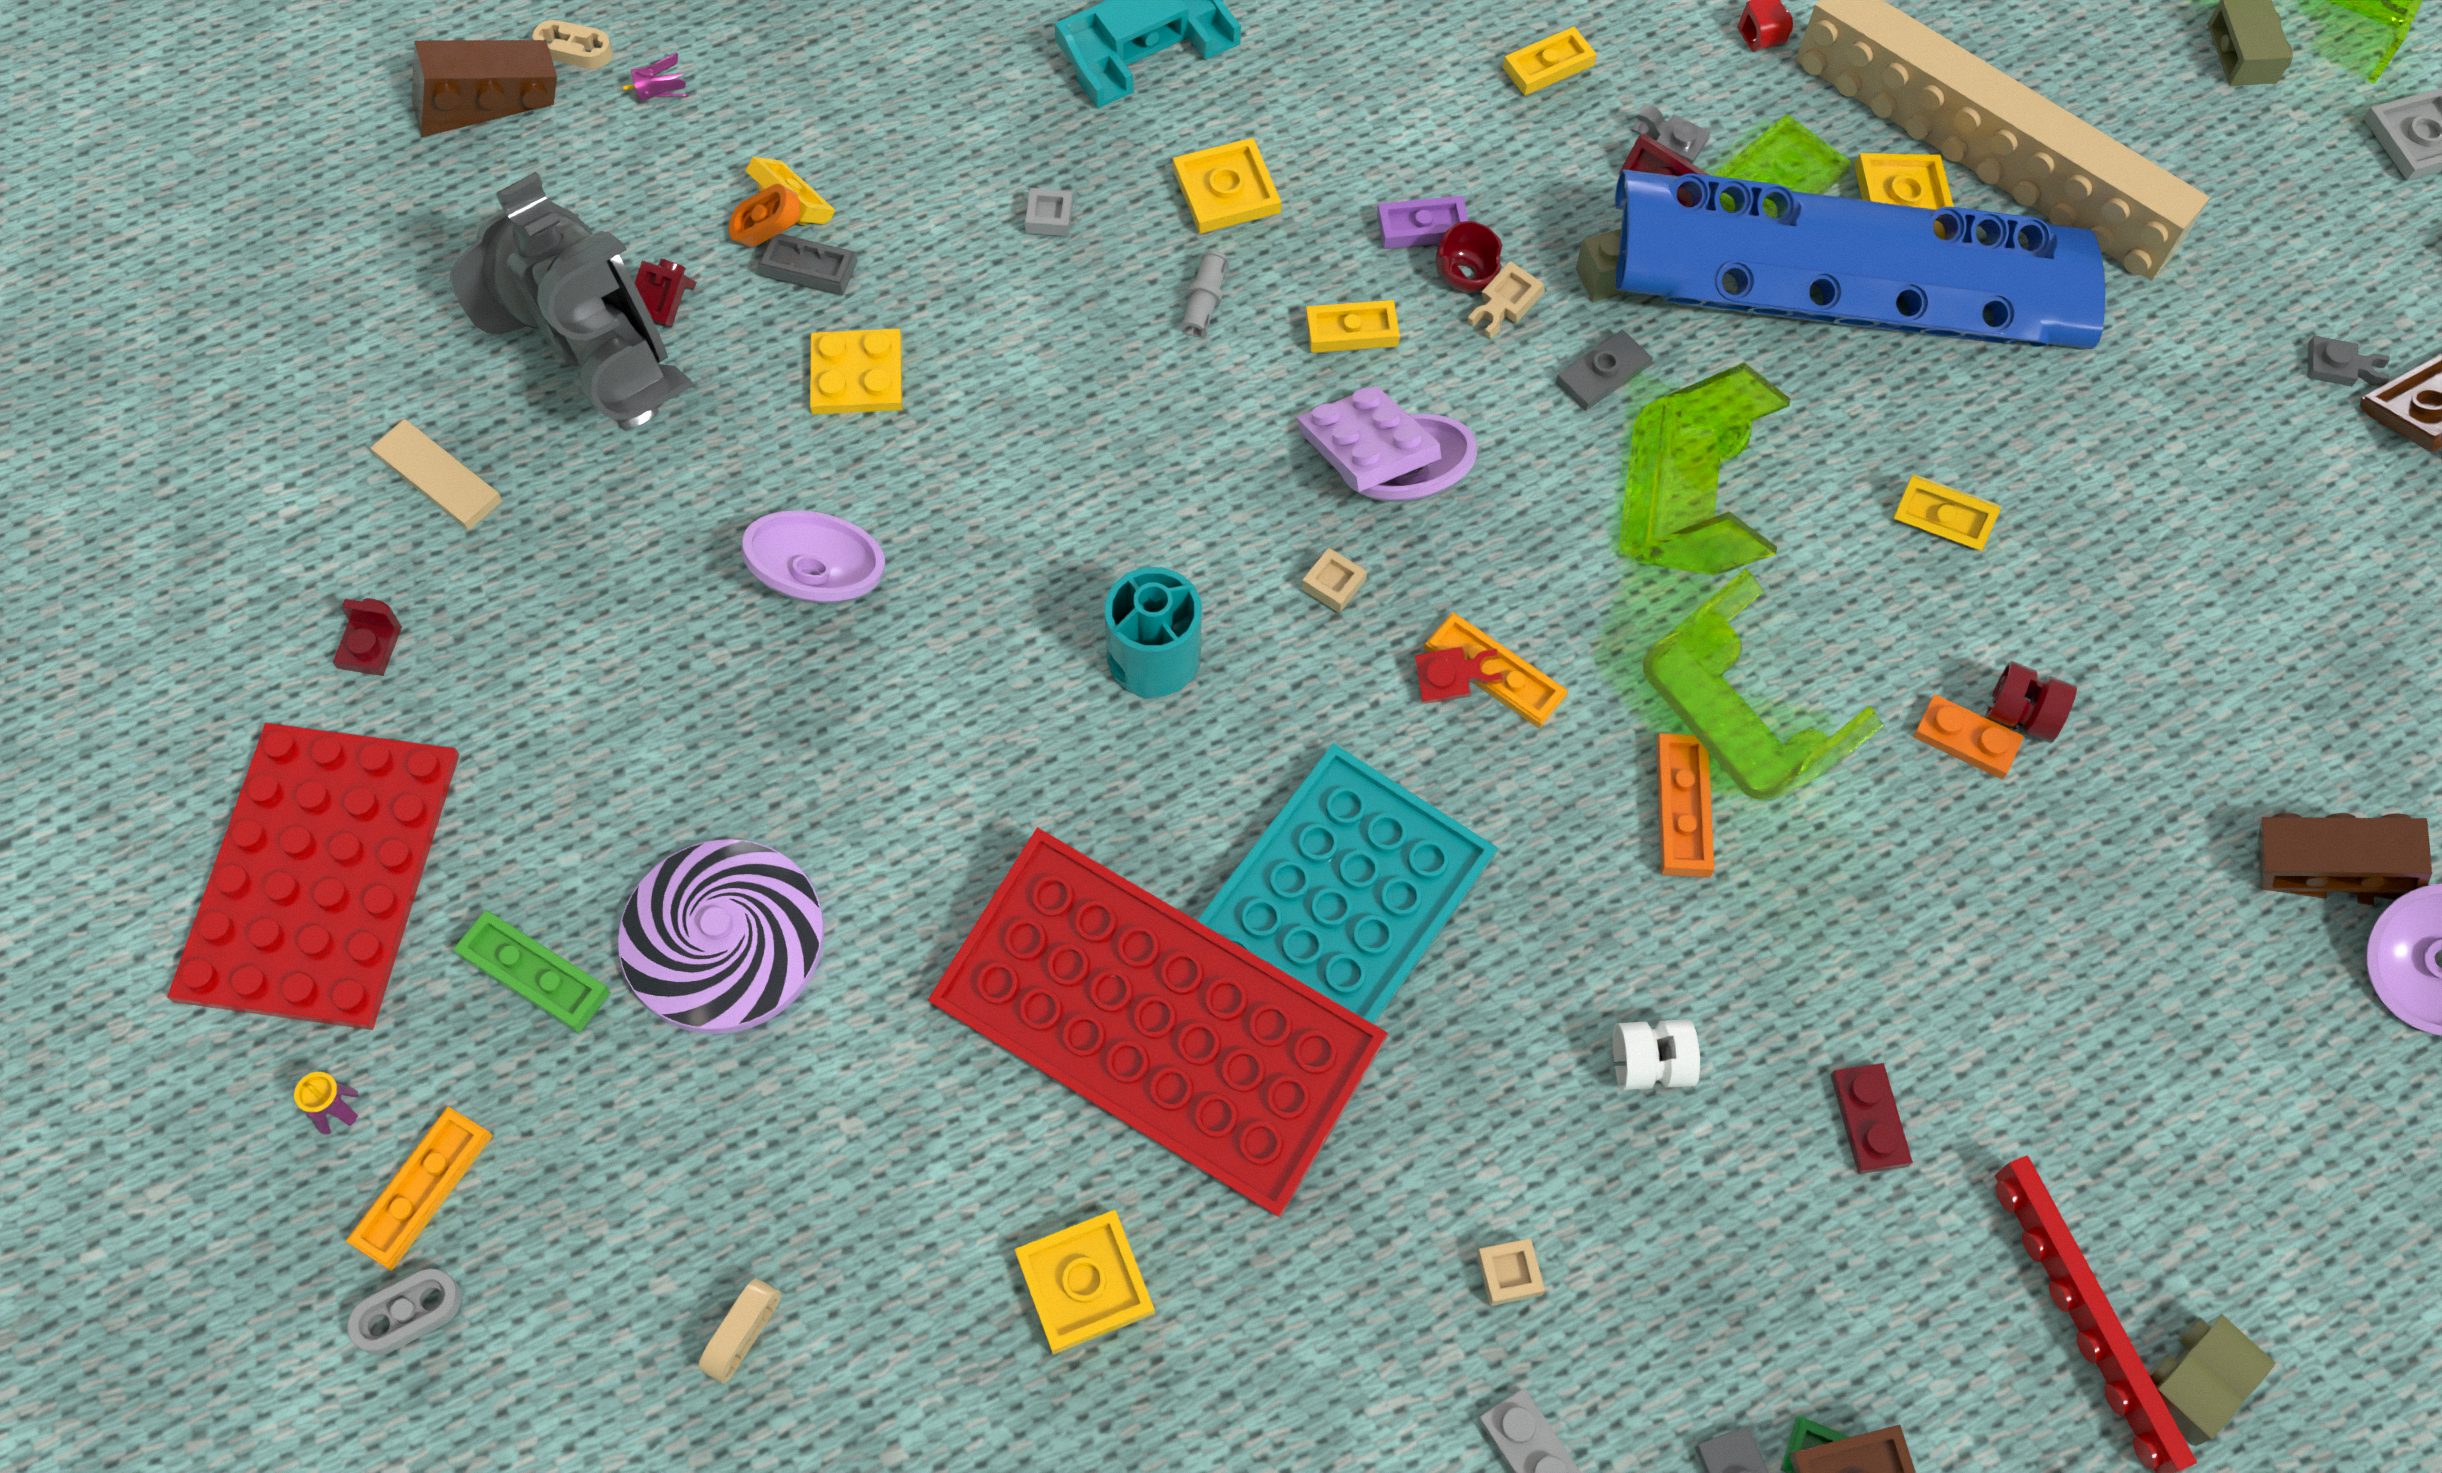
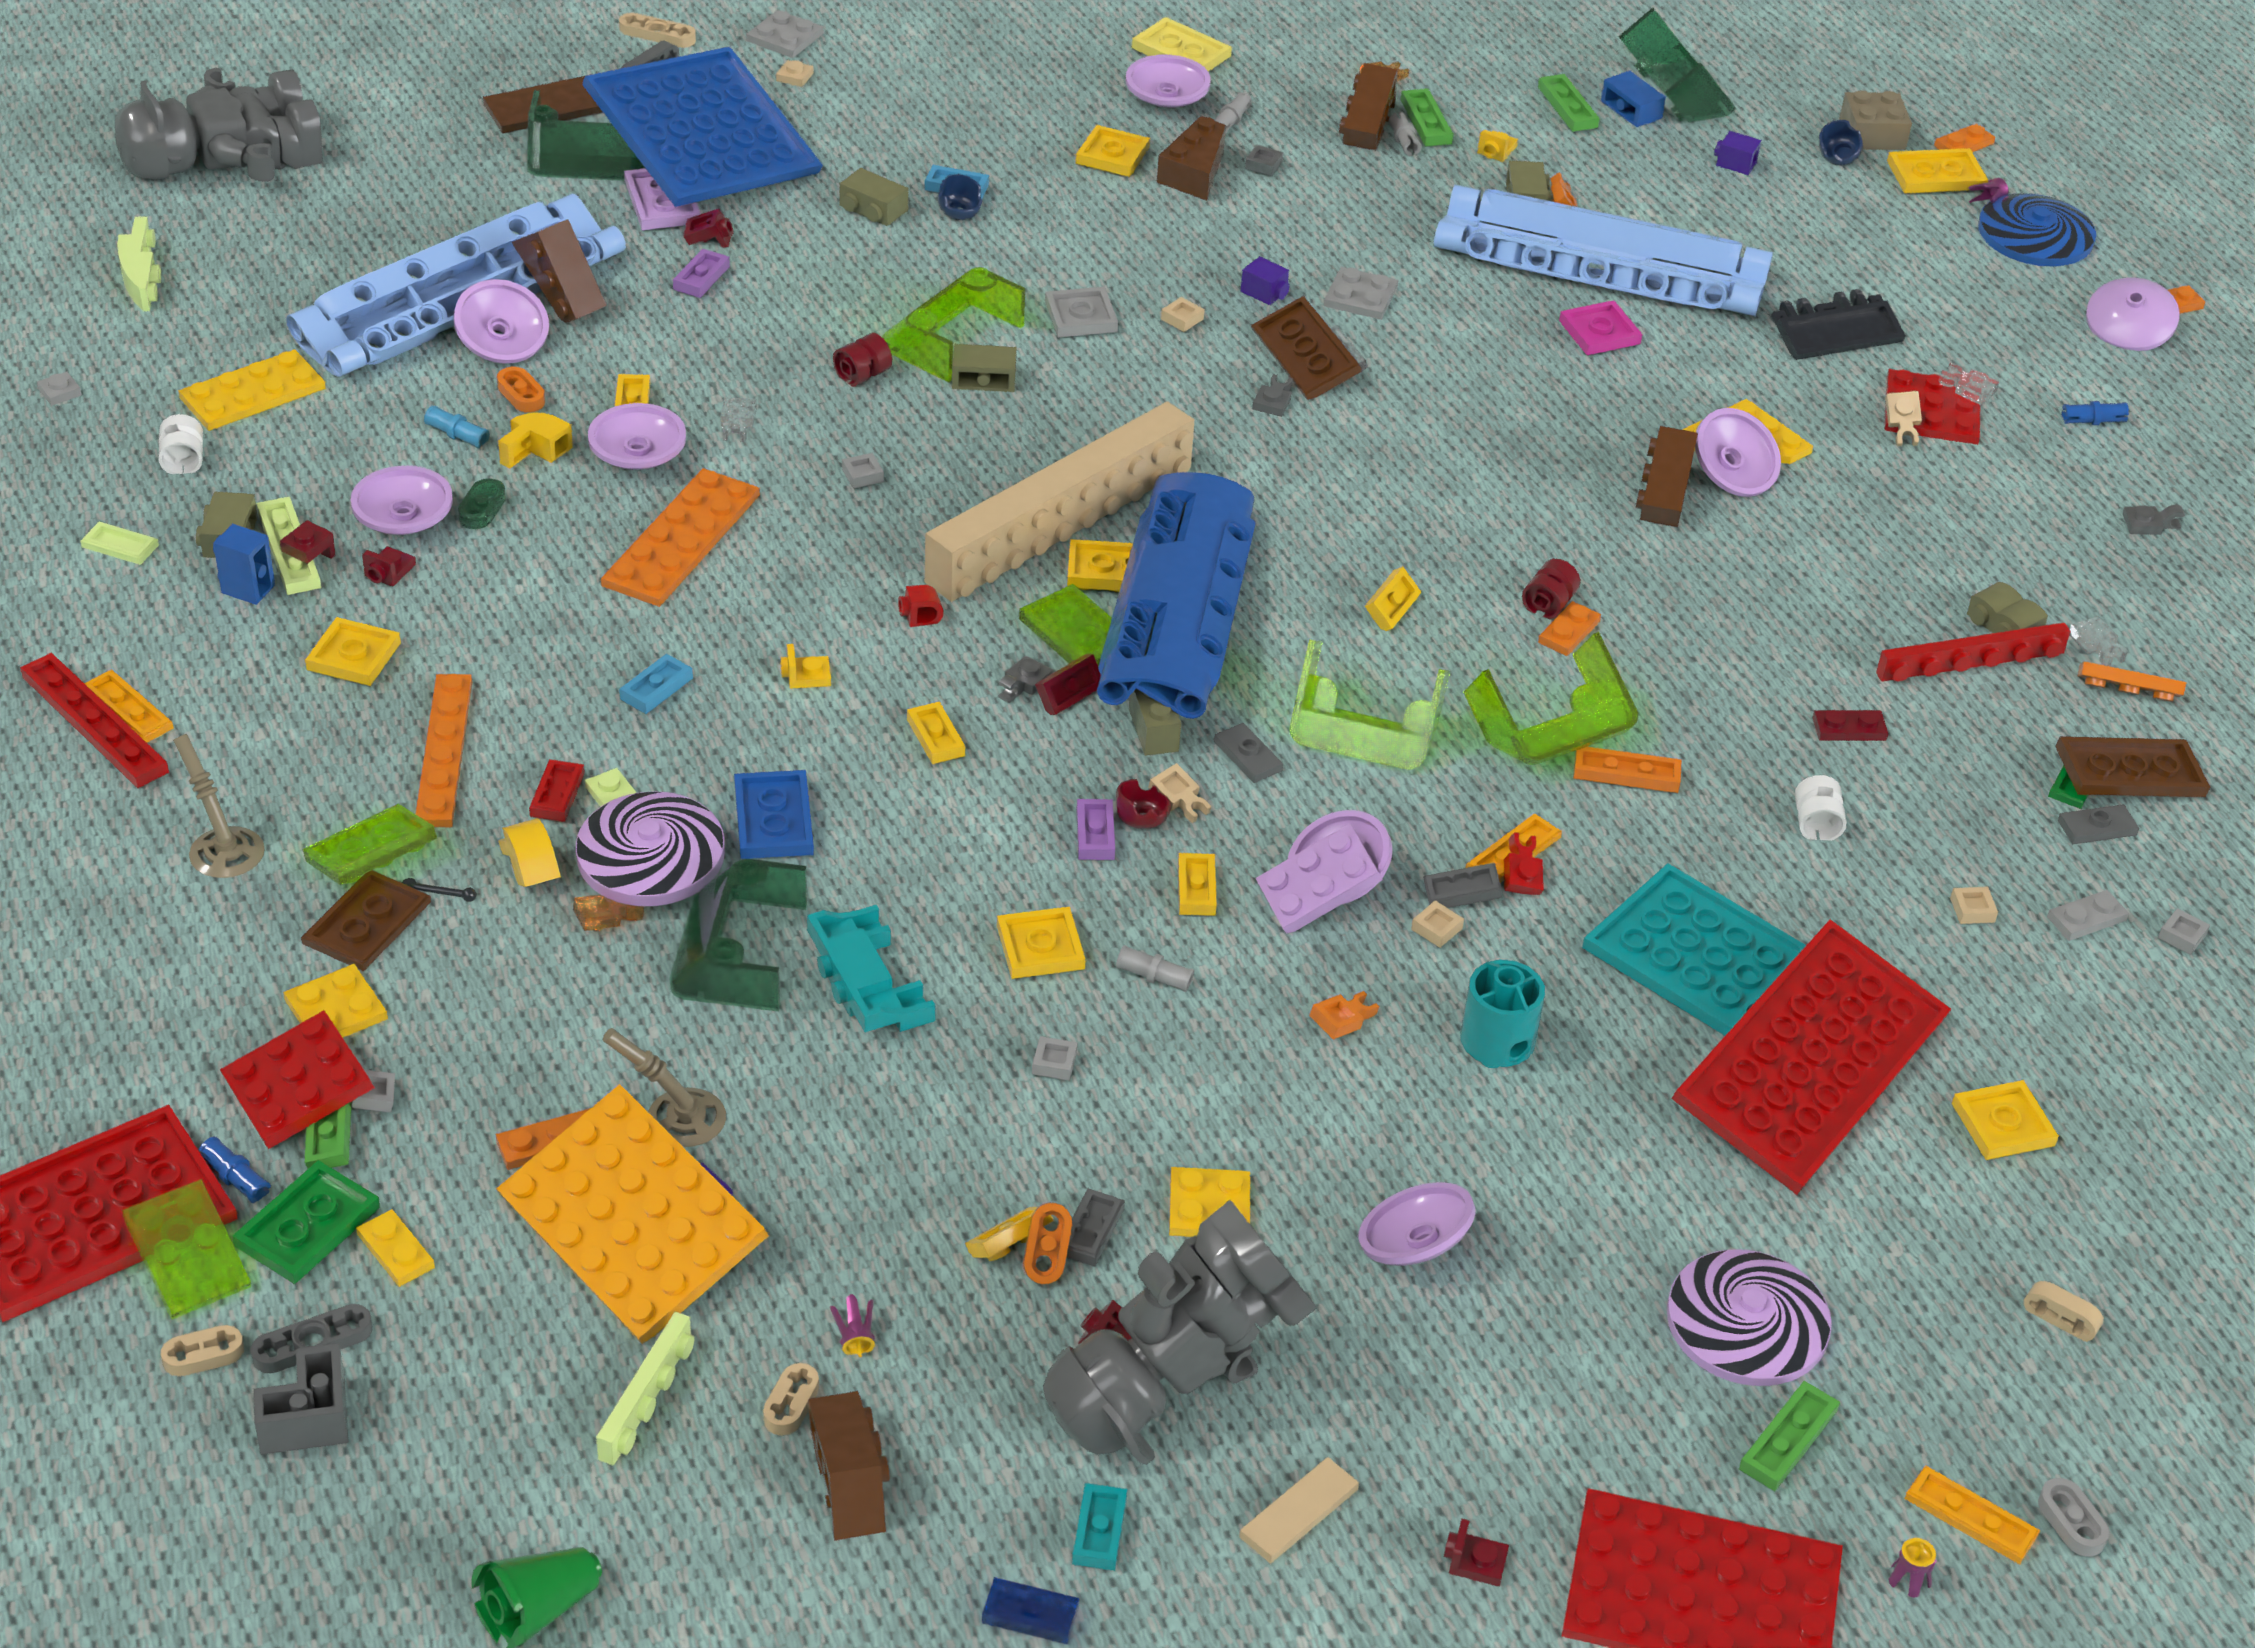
camera: 85 degrees left, 20 degrees down
none -> clear blue plate [982,1577,1080,1645]
none -> teal plate [1072,1483,1128,1571]
none -> orange plate [1309,991,1380,1040]
none -> dark grey plate [1423,863,1502,908]

